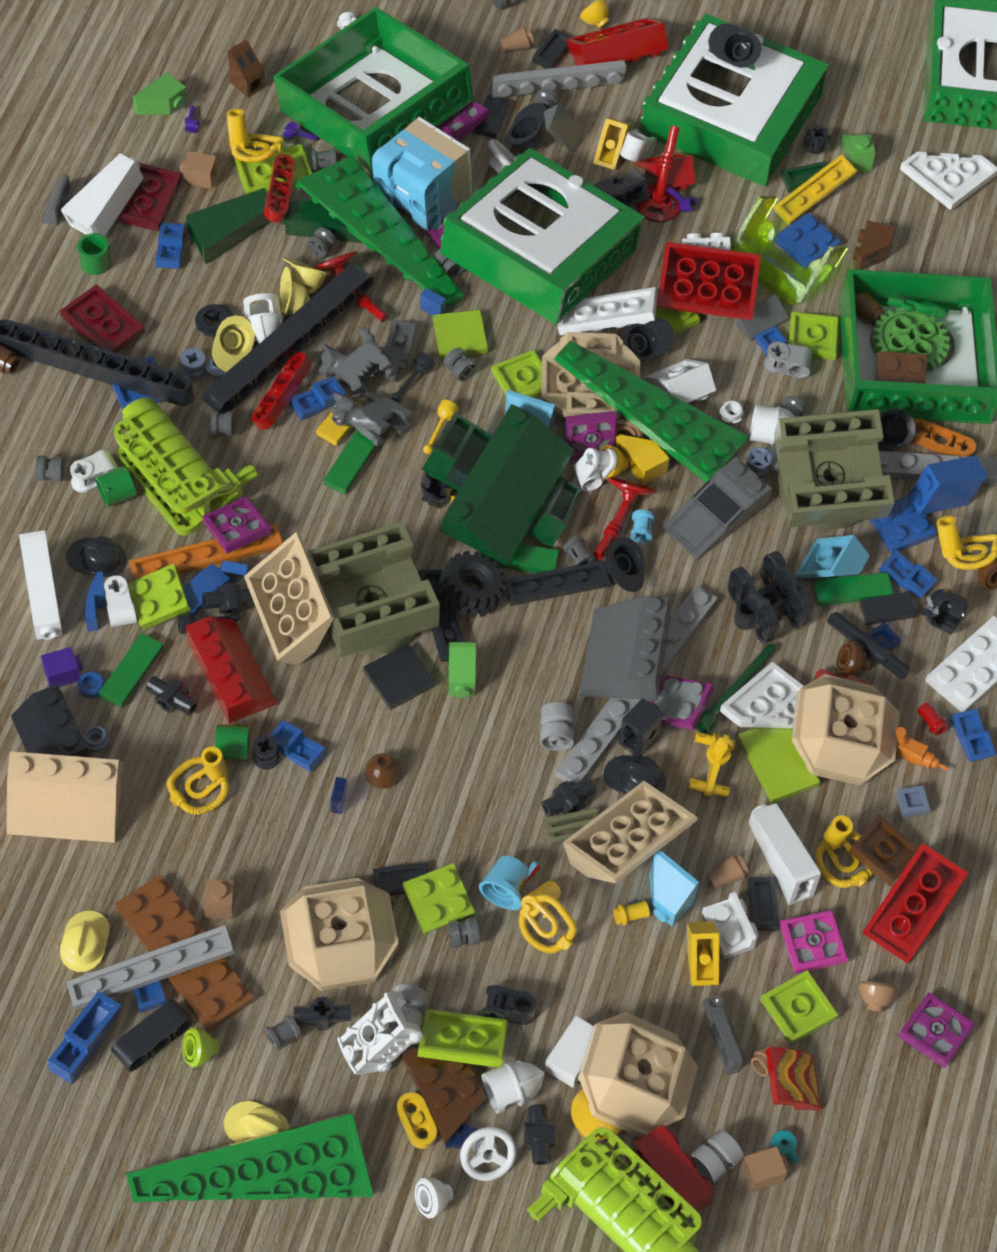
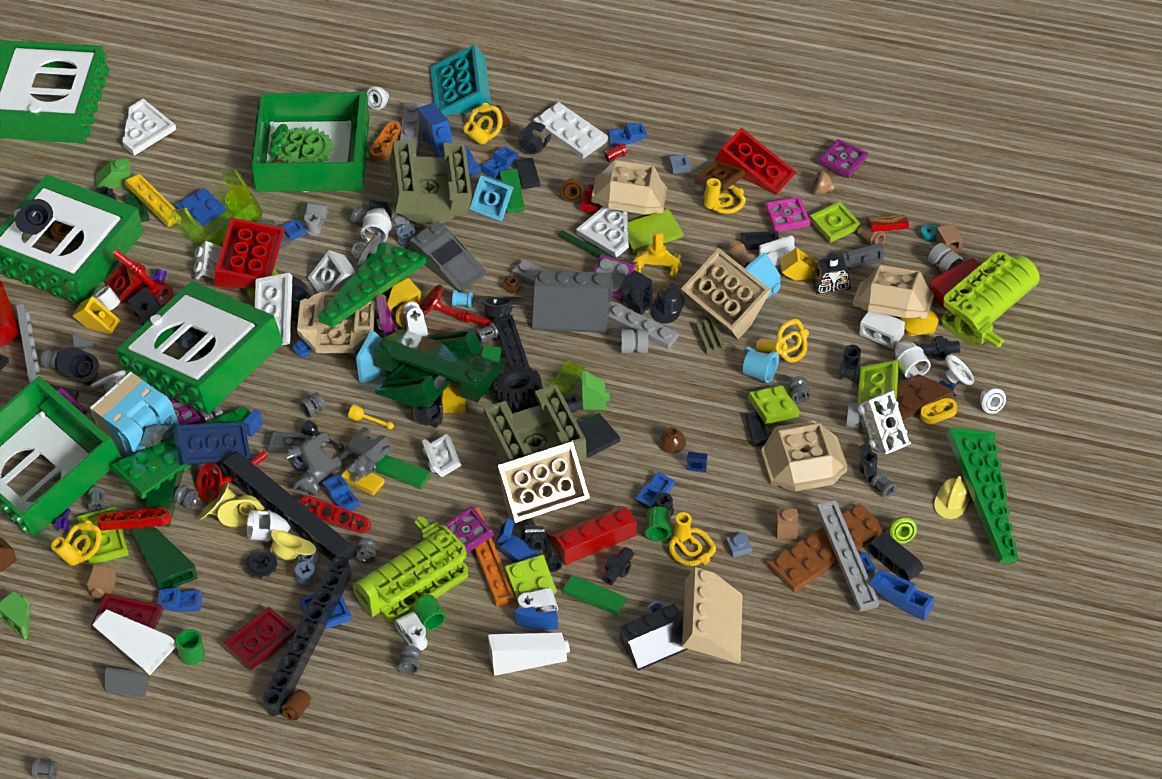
camera: 85 degrees left, 10 degrees down
dark purple brick [40,647,83,687] -> none
light yellow piece [60,911,110,972] -> none
black piece [66,536,127,577] -> none
blue tile [78,671,104,699] -> none
dark purple hand [185,106,199,134] -> none
lime tile [432,310,488,359] -> none
lime tile [491,349,542,398] -> none
black axle [541,780,596,817] -> none
yellow pin [613,900,650,926] -> none
black piece [728,551,813,644] -> none
white slope [749,803,821,905] -> none
lime tile [788,311,839,360] -> none
black axle [827,612,911,680] -> none
reddish brown slope [852,220,895,270] -> none
clear blue tile [866,622,901,652] -> none
reddish brown plate [875,352,927,383] -> none
black piece [878,408,916,452] -> none
orange piece [895,727,949,771] -> none
none -> flat silver plate [140,424,173,448]
none -> dark blue plate [173,422,251,466]
none -> flat silver slope [357,232,381,268]
none -> white bracket [422,434,461,477]
none -> reddish brown plate [503,276,521,293]
none -> clear neon green tile [549,361,585,396]
none -> sand blue plate [726,533,752,557]
none -> black torso [812,253,851,294]

